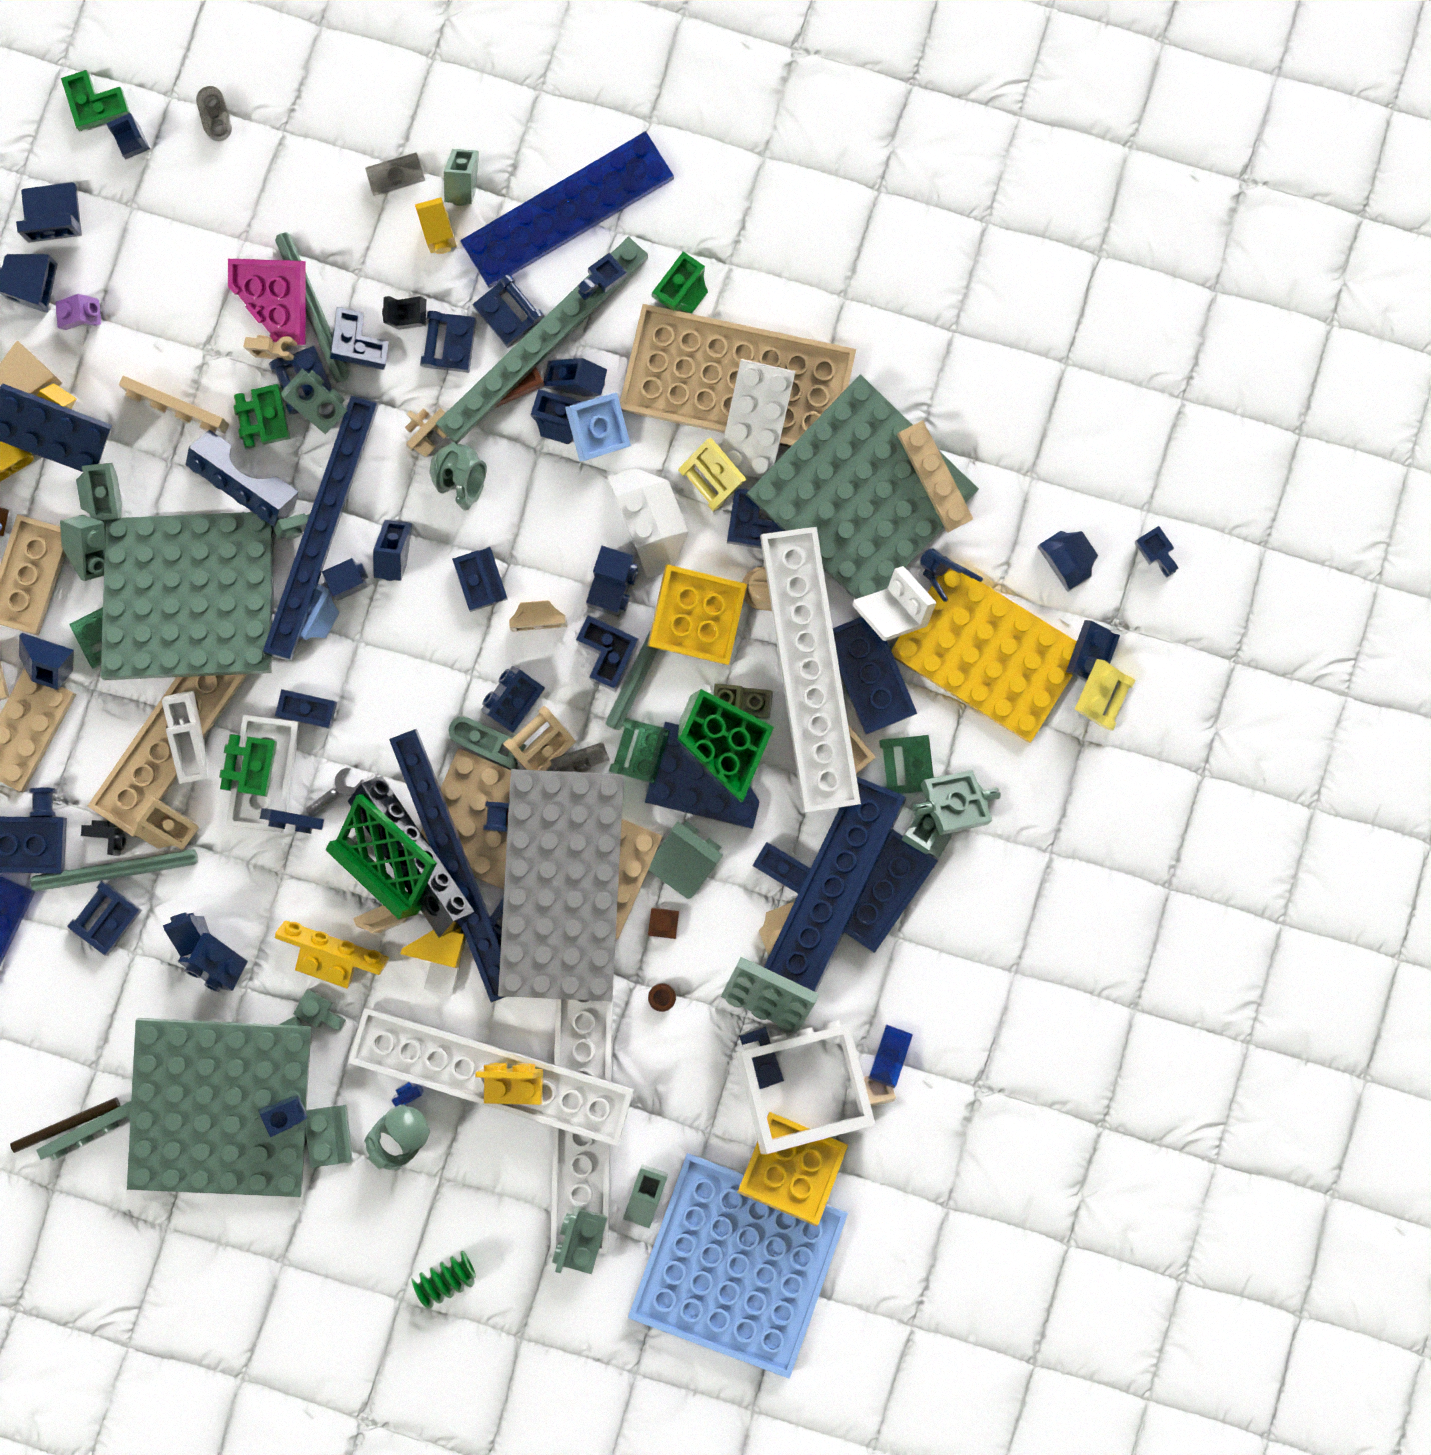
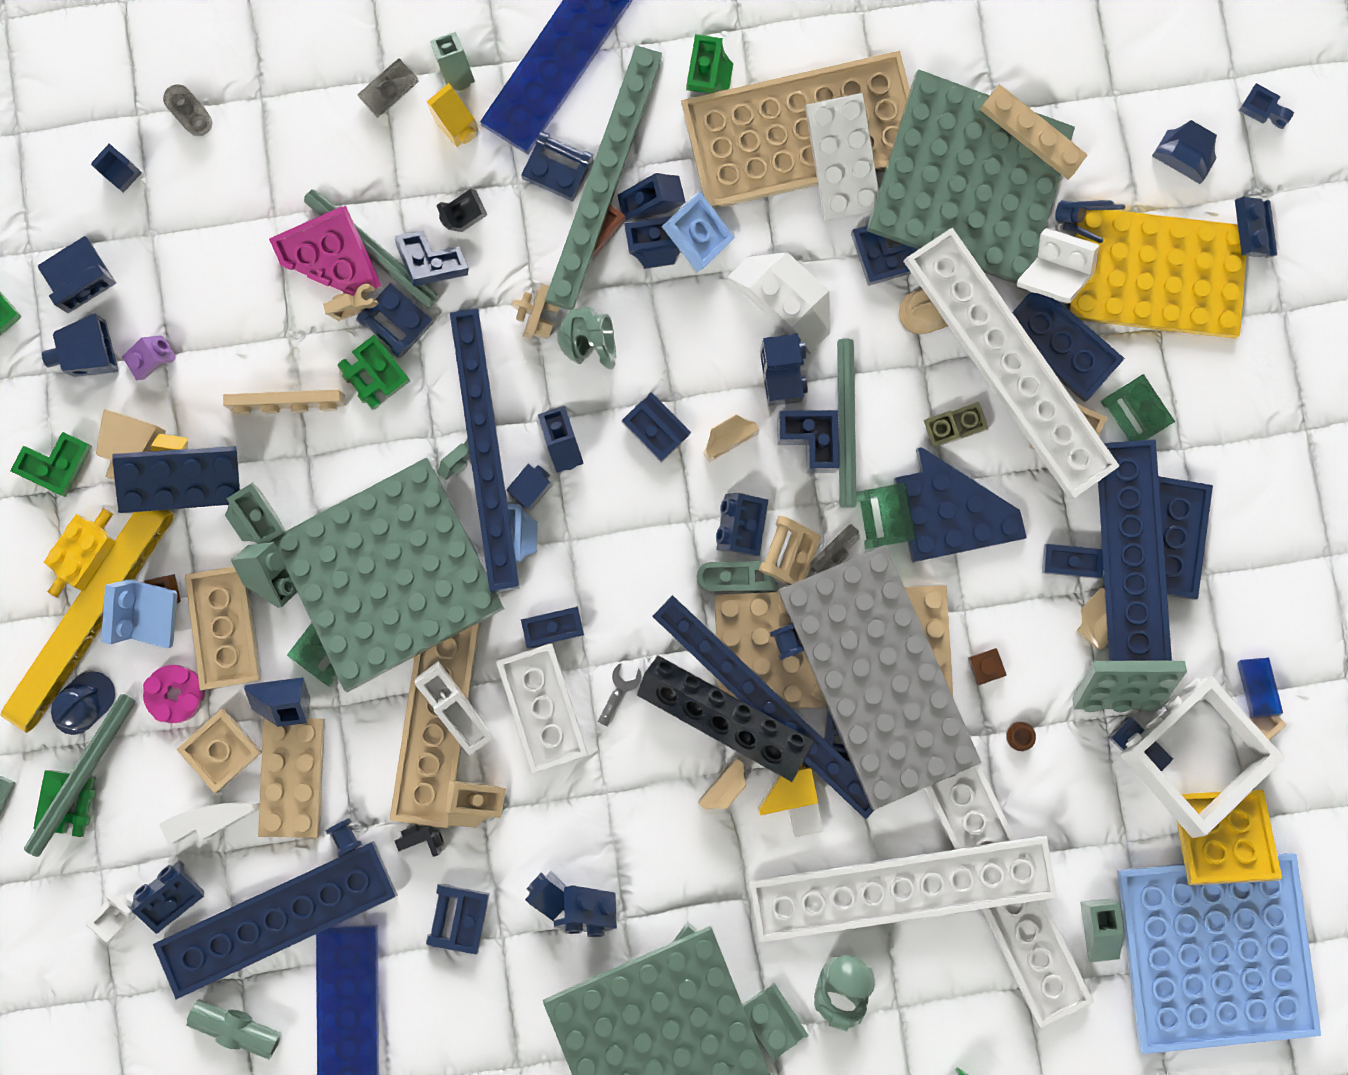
camera: 30 degrees left, 0 degrees up
sand green axle [30,849,198,892] -> none
green plate [61,70,130,132] -> none
arch [185,430,299,527] -> none
green plate [219,734,277,797] -> none
dark blue leg [258,1095,308,1138] -> none
dark blue plate [259,808,324,834] -> none
yellow bracket [274,920,389,989] -> none
sand green brick [281,368,347,435] -> none
sand green plate [293,989,346,1030] -> none
green fence [325,794,437,920] -> none
clear blue plate [391,1082,424,1106] -> none
dark blue plate [420,311,477,373] -> none
yellow bracket [475,1063,543,1105] -> none
sand green bracket [552,1207,608,1274] -> none
dark blue plate [578,253,627,300] -> none
yellow plate [647,564,747,665] -> none
sand green bracket [648,821,723,899] -> none
light yellow plate [678,438,747,512] -> none
green wedge [678,689,774,802] -> none
sand green slope [902,801,952,858] -> none
plate [913,770,1001,835] -> none
light yellow plate [1074,659,1136,731] -> none

